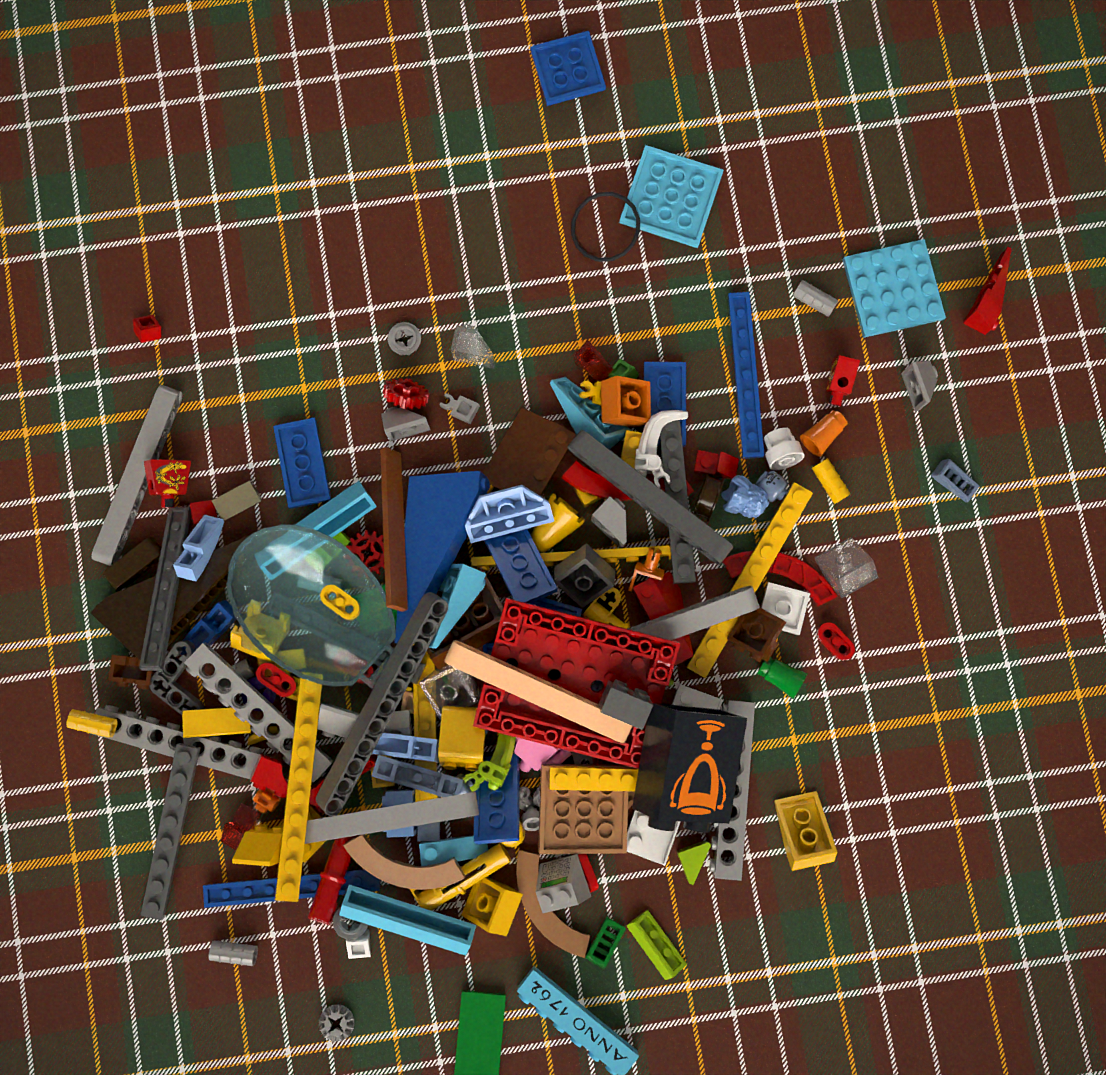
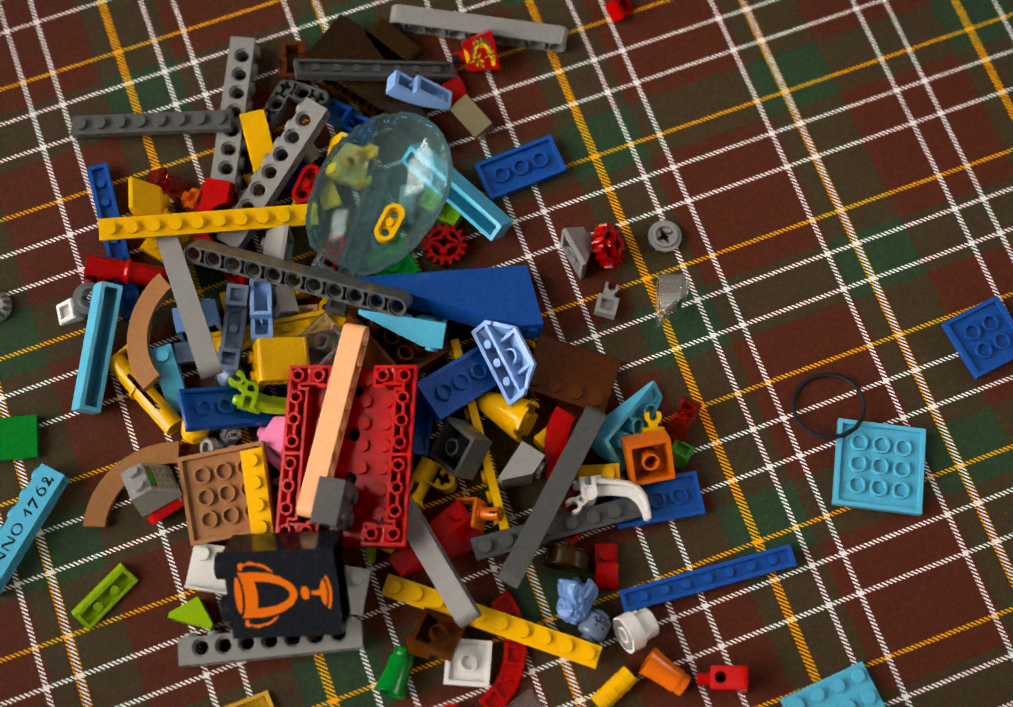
camera: 75 degrees right, 10 degrees down
yellow axle [67,709,117,738] -> none
light grey axle [209,940,258,966] -> none
dark orange tile [380,447,408,612] -> none
yellow slope [461,877,523,936] -> none
green slope [585,917,626,969] -> none
light grey axle [793,280,838,317] -> none

